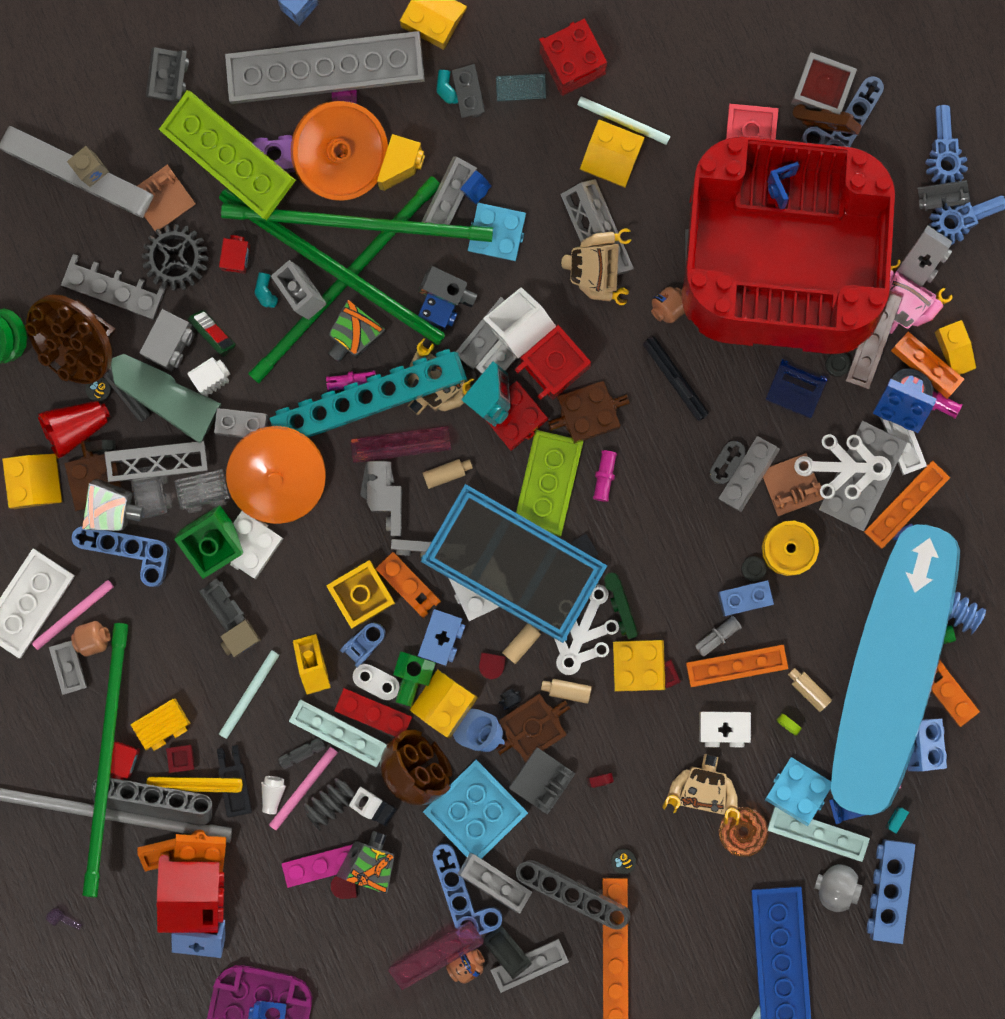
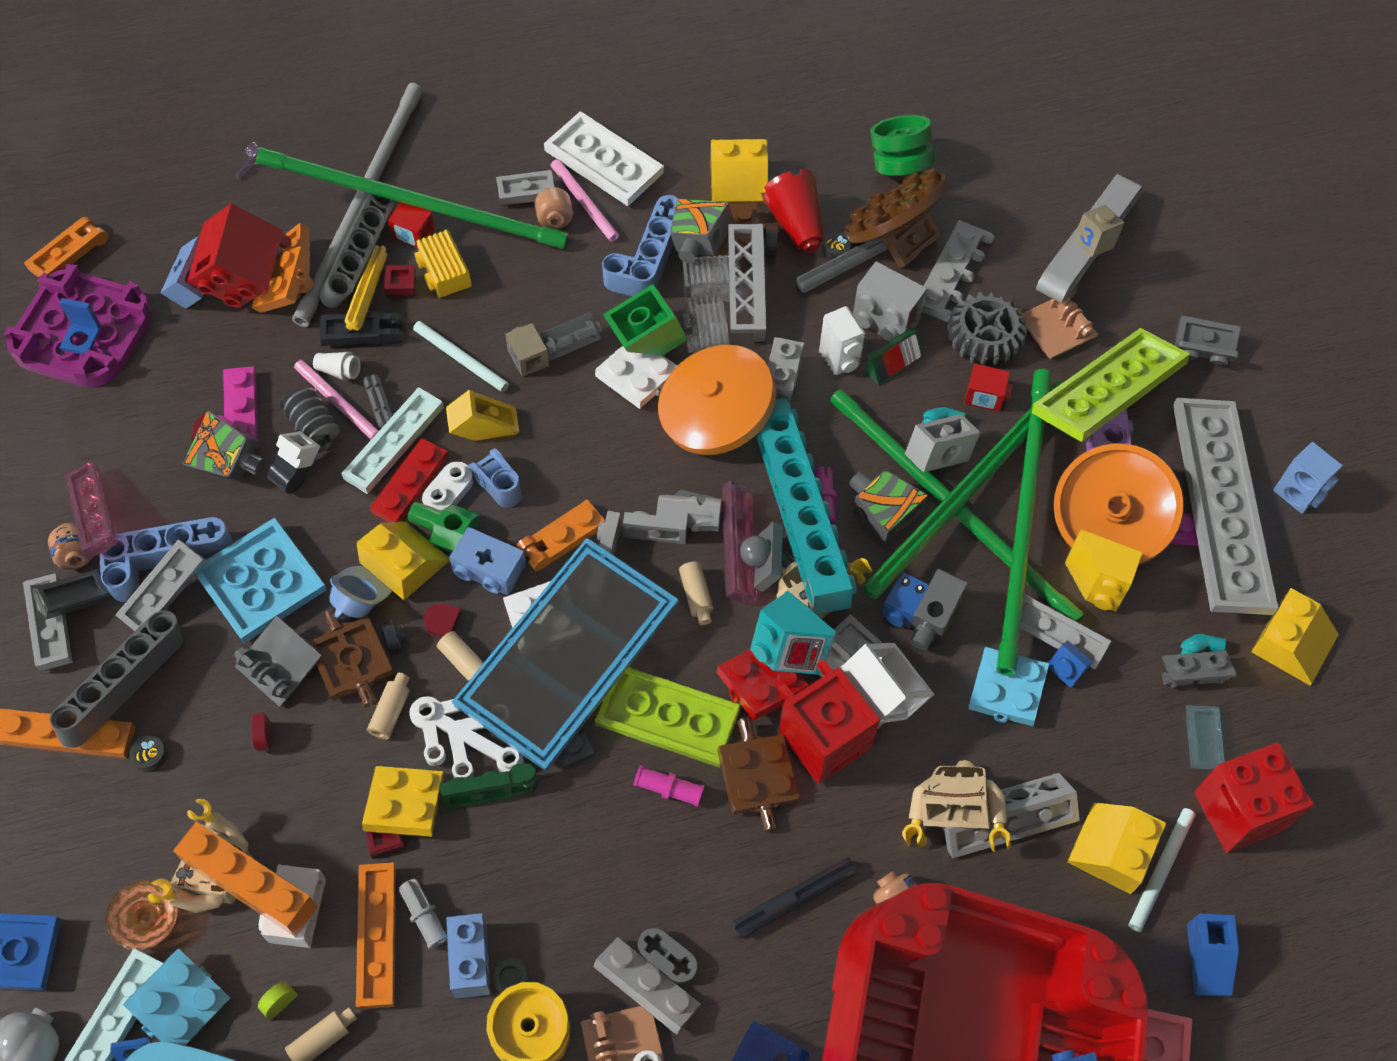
camera: 90 degrees right, 25 degrees down
sand green panel [111,354,221,443] -> none
yellow brick [326,560,396,629] -> none
reddish brown cylinder [380,730,452,806] -> none
none -> orange brick [173,821,318,938]
none -> dark grey tile [740,522,783,592]
none -> blue slope [1187,914,1239,997]

